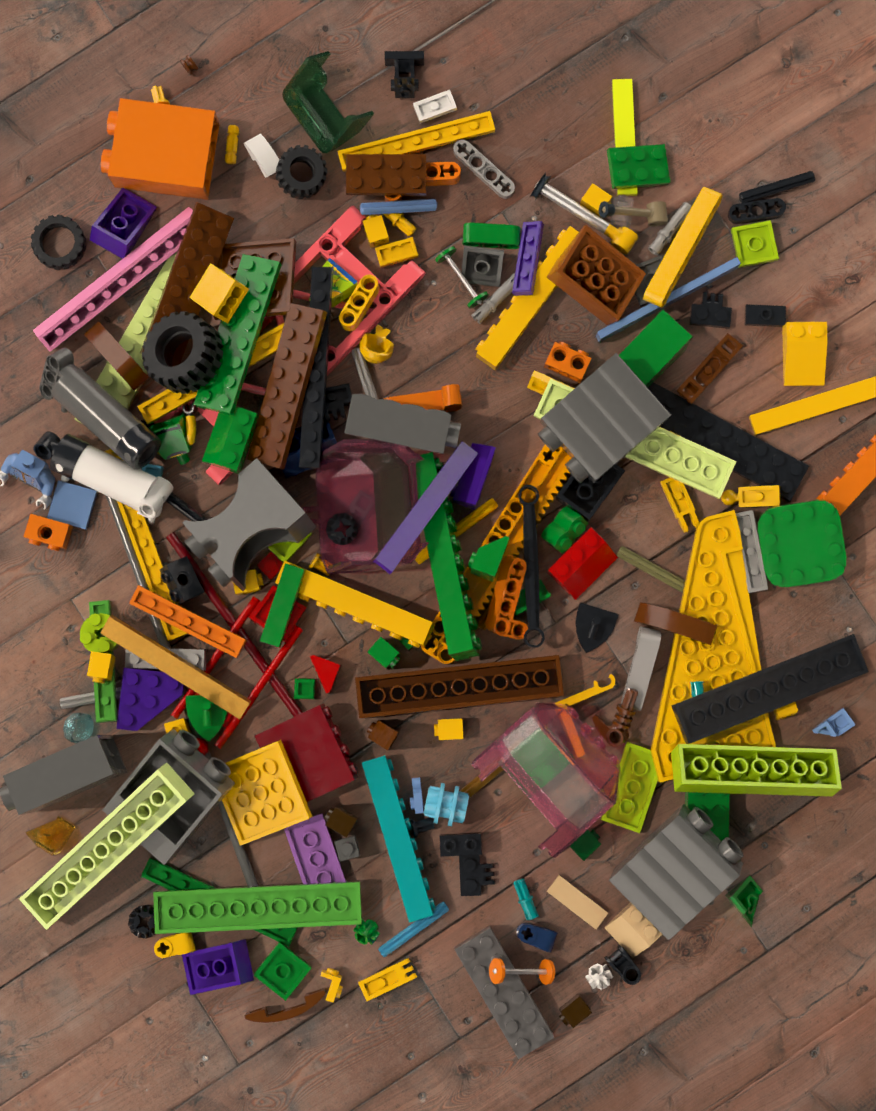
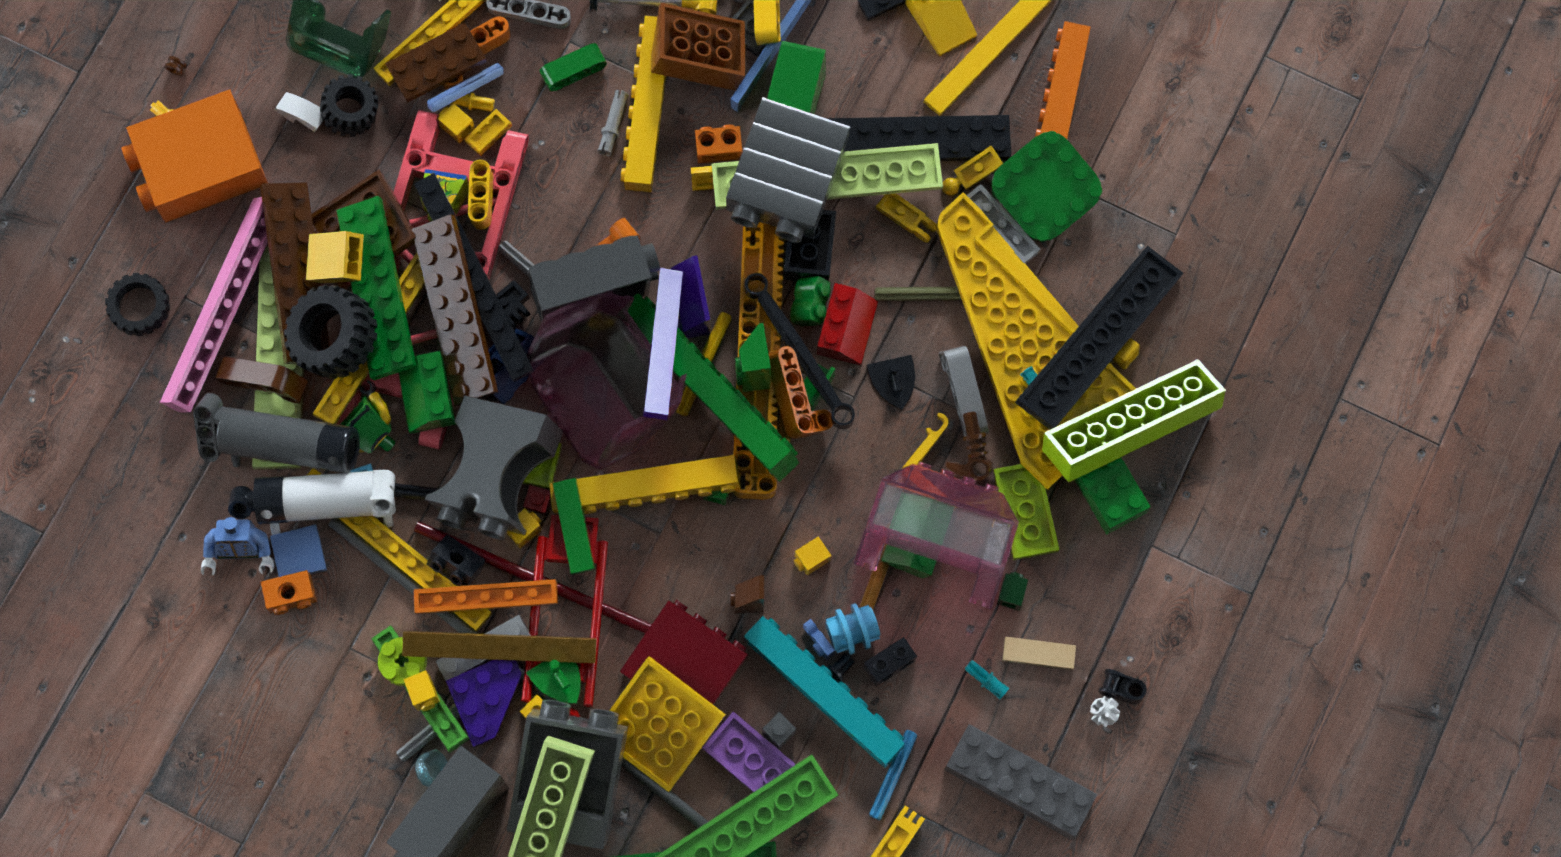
camera: 35 degrees left, 10 degrees down
dark purple slope [90,188,157,259] -> none
yellow axle [225,125,239,164] -> none
green tile [294,678,315,699] -> none
yellow piece [308,553,334,576] -> none
red slope [310,655,341,694] -> none
dark brown brick [324,806,359,838] -> none
black gear [326,513,358,545] -> none
green gear [353,919,380,945] -> none
reddish brown brick [355,655,564,719] -> none
yellow hat [359,325,394,364] -> none
green brick [367,636,400,669] -> none
axle [435,246,489,309] -> none
black hinge [459,855,495,896] -> none
dark grey slope [460,246,504,287] -> none
orange axle [489,958,555,985] -> none
dark purple tile [512,221,544,296] -> none
dark blue piece [516,923,558,953] -> none
dark brown brick [559,994,592,1028] -> none
tan slope [604,902,662,958] -> none
dark grey brick [609,804,744,940] -> none
reddish brown slope [634,602,718,645] -> none
reddish brown slope [677,333,743,404] -> none
black hinge [689,292,732,329] -> none
green slope [725,875,763,927] -> none
medium blue slope [812,707,855,737] -> none

